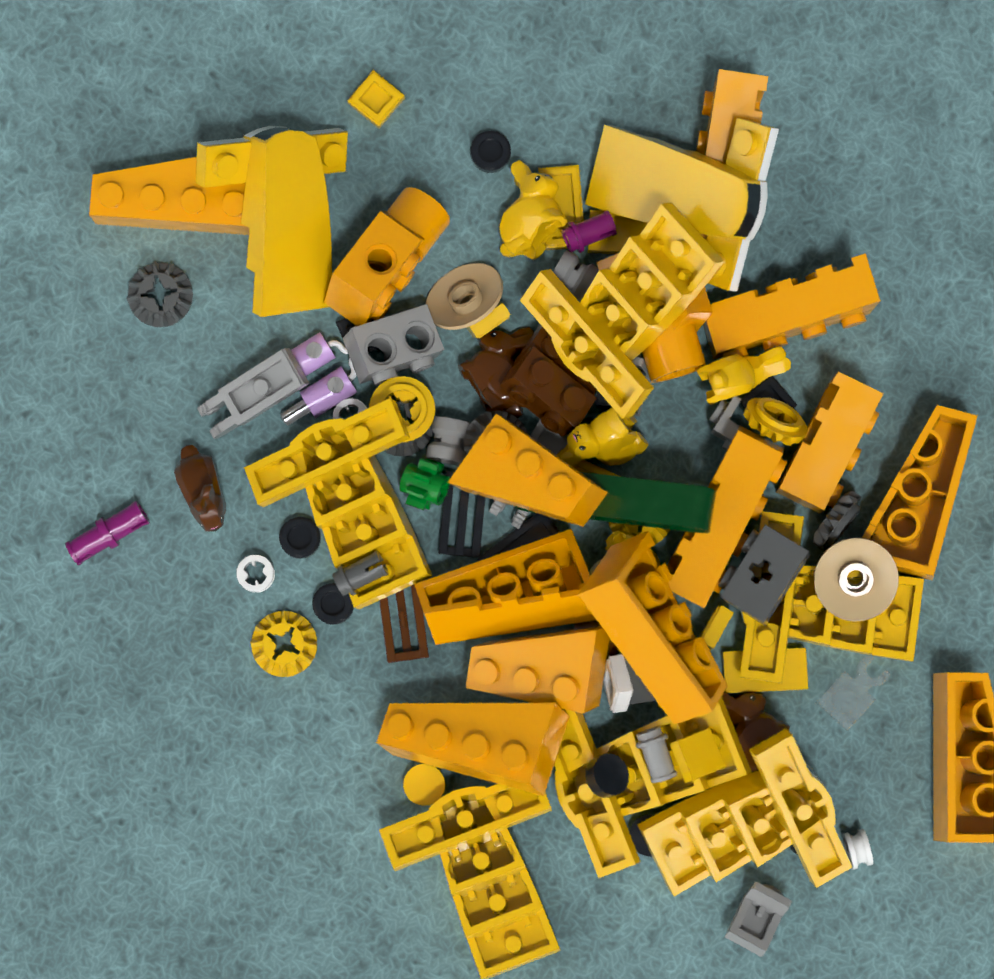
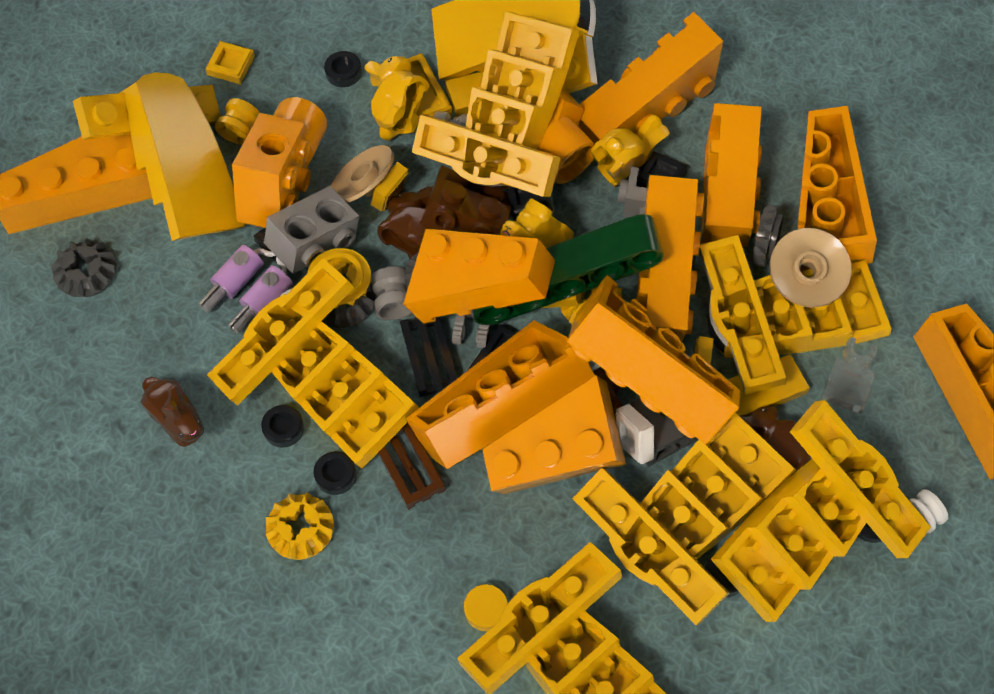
camera: 20 degrees left, 20 degrees down
magenta pin [65,501,150,566] -> none
light grey hinge [197,348,310,439] -> none
white bush [237,555,275,592] -> none
dark grey pin [332,550,389,596] -> none
light orange wedge [376,703,570,796] -> none
green gear [399,458,450,511] -> none
magenta pin [562,210,617,253] -> none
black tile [585,753,629,798] -> none
light grey pin [635,726,678,783] -> none
yellow tile [670,728,726,783] -> none
dark grey brick [719,525,810,626] -> none
light grey bracket [725,882,792,957] -> none
yellow gear [743,398,808,446] -> none
none -> yellow wheel [214,98,260,145]

